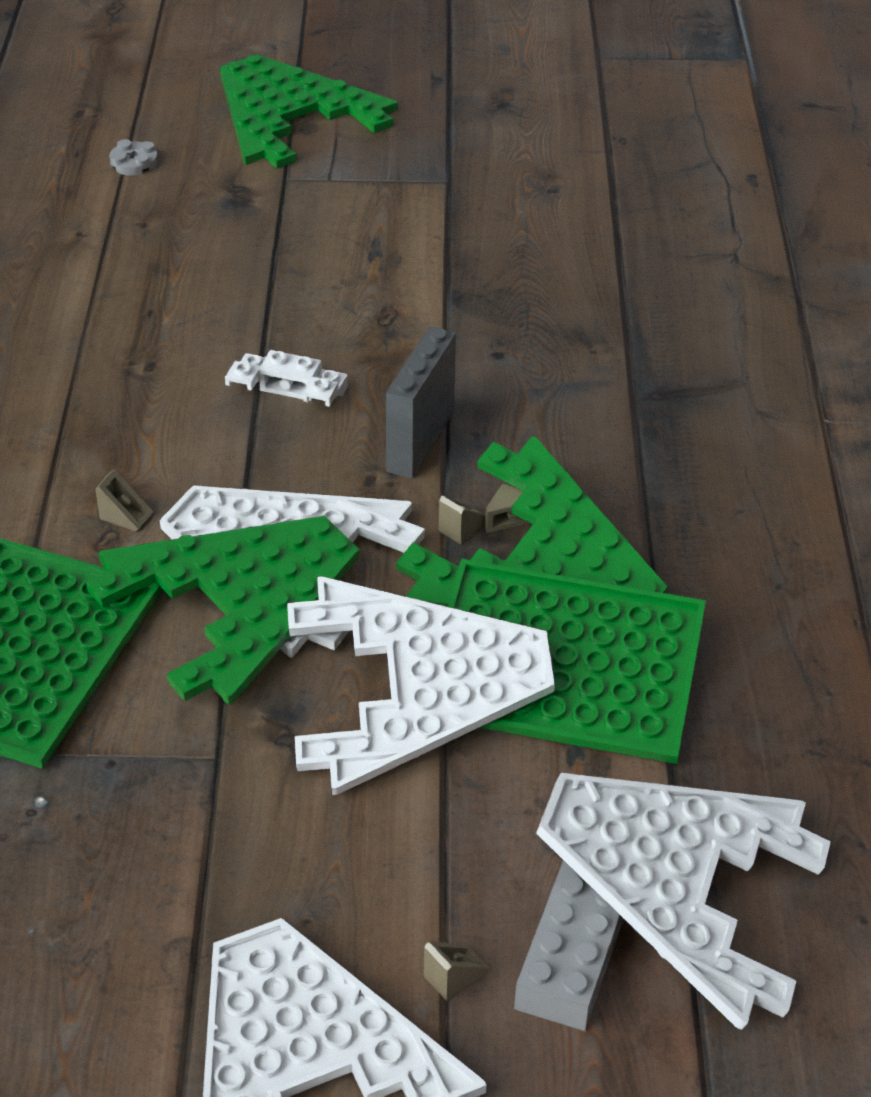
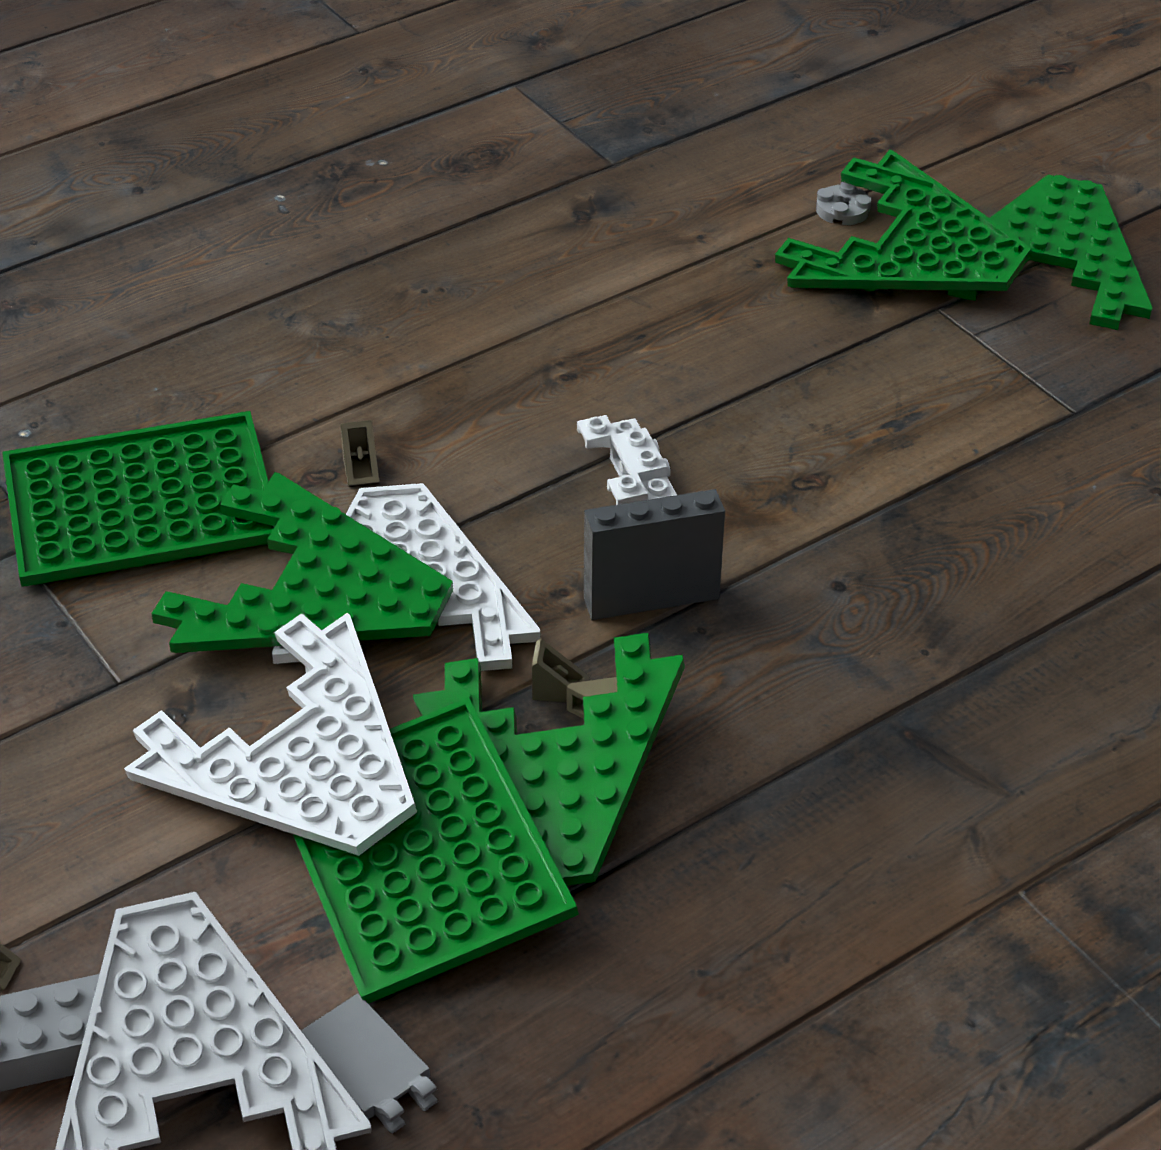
camera: 55 degrees right, 0 degrees up
none -> light grey tile [301,993,438,1134]
none -> green wing [775,149,1032,291]

